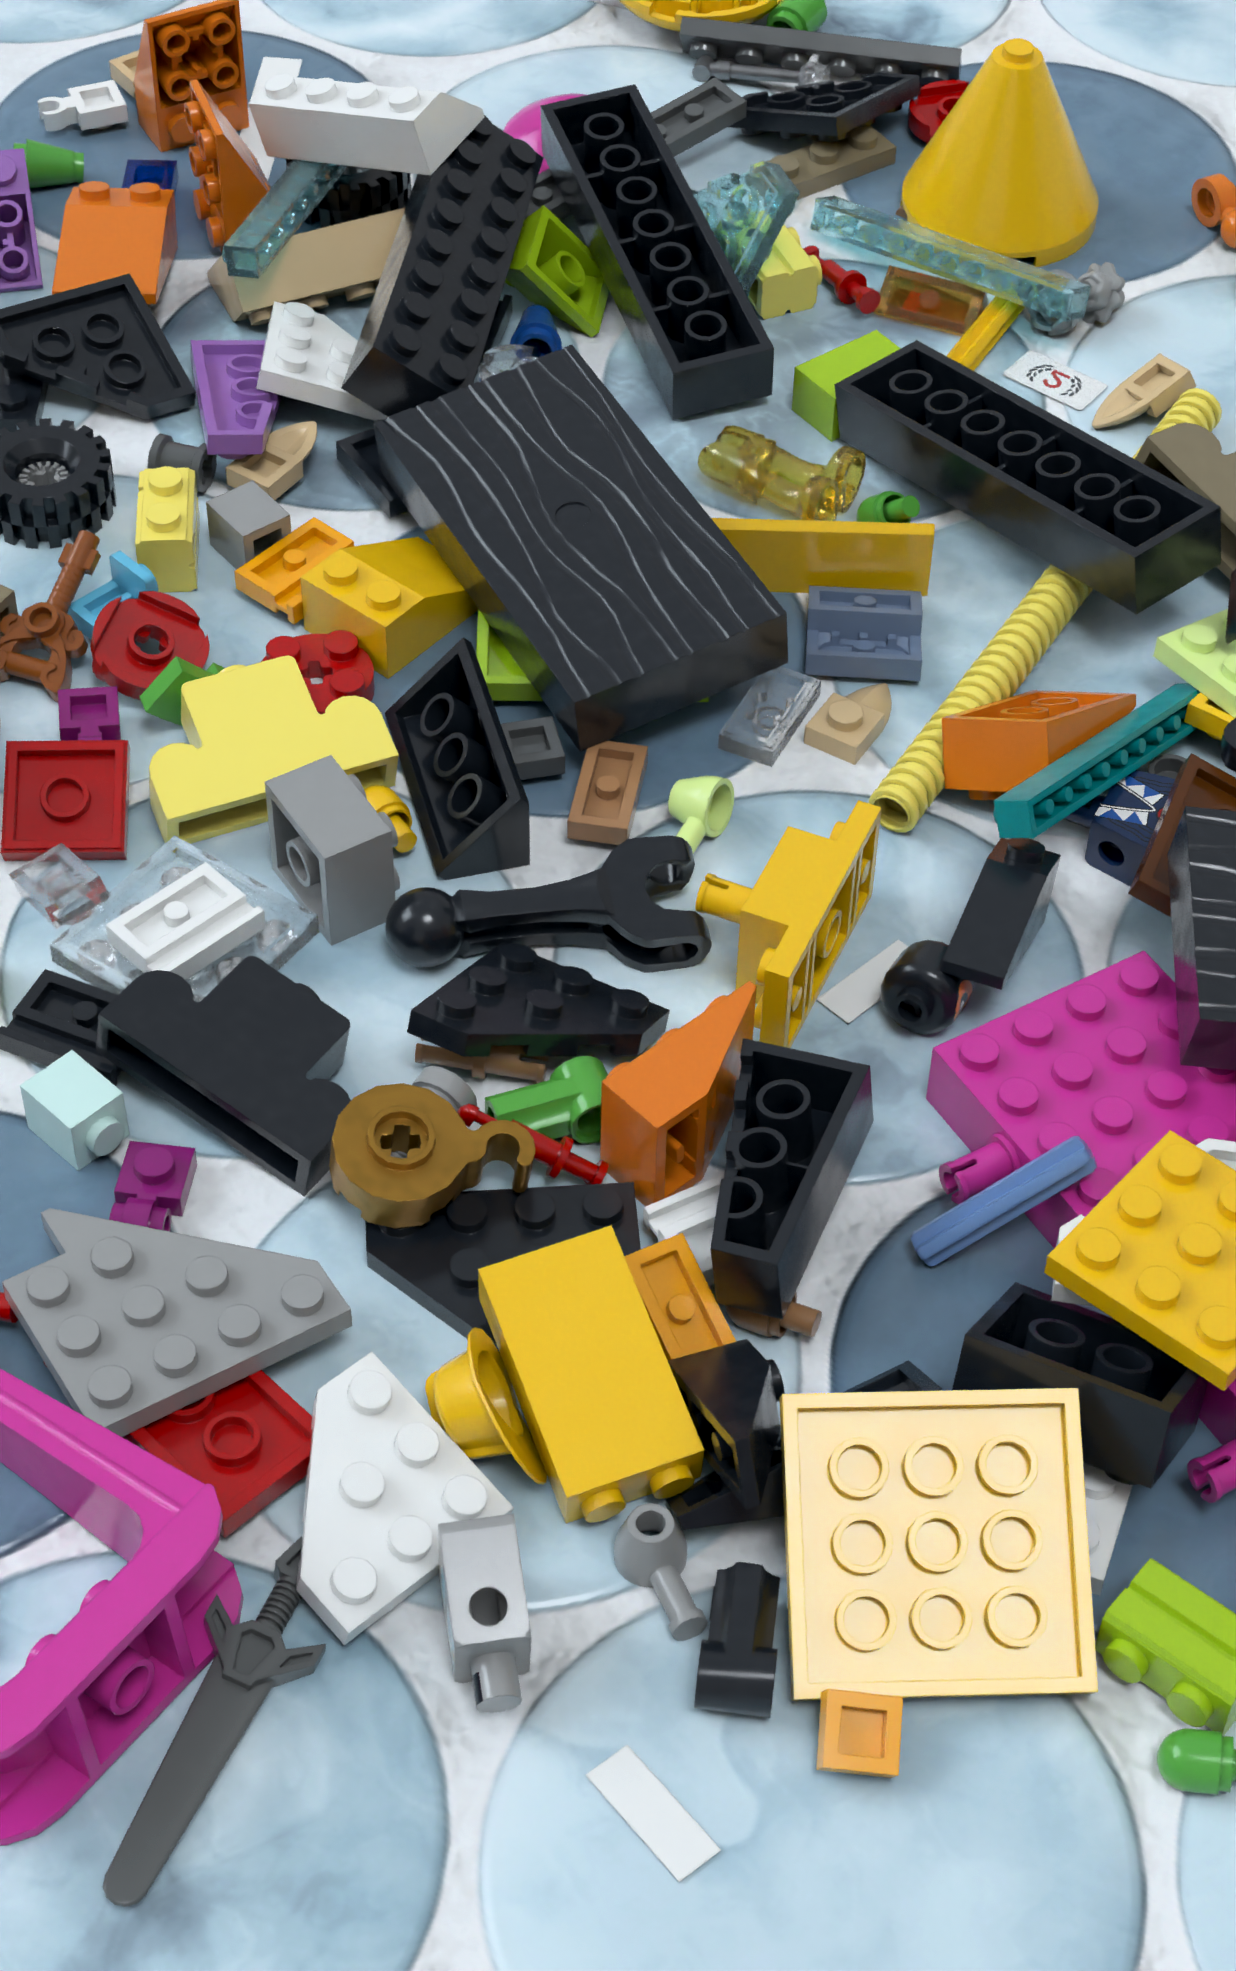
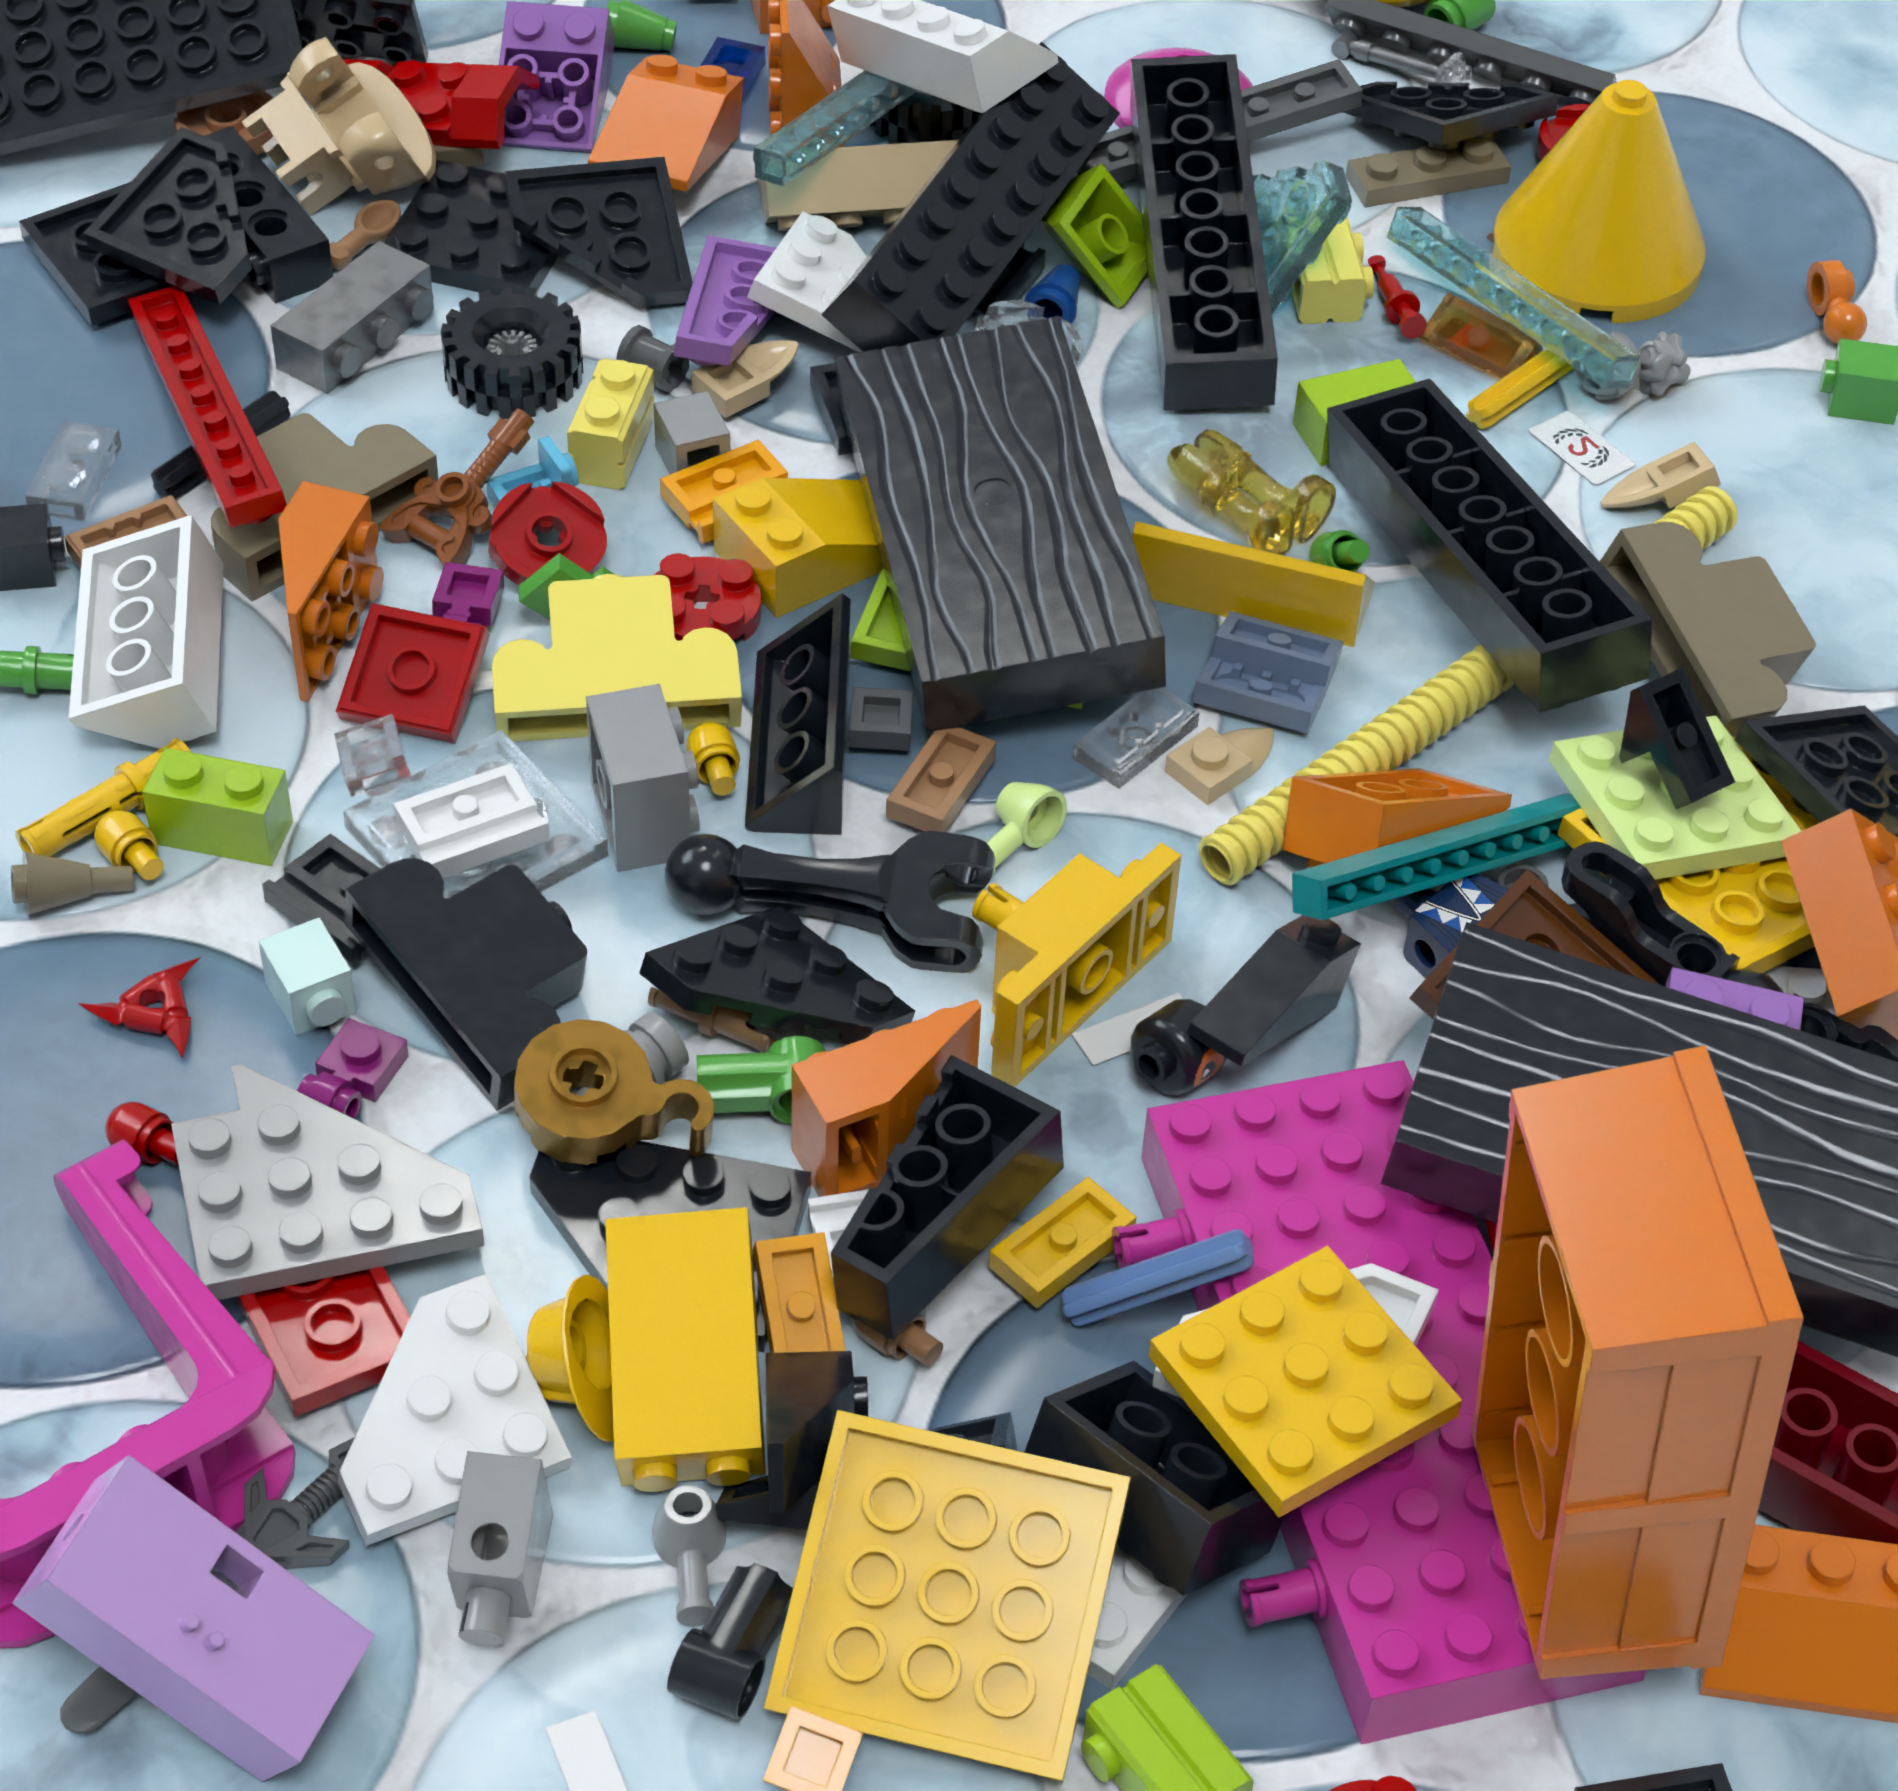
camera: 15 degrees right, 0 degrees up
red piece [457,1104,609,1185] -> none
none -> lavender brick [12,1455,375,1782]
none -> yellow plate [989,1176,1137,1309]

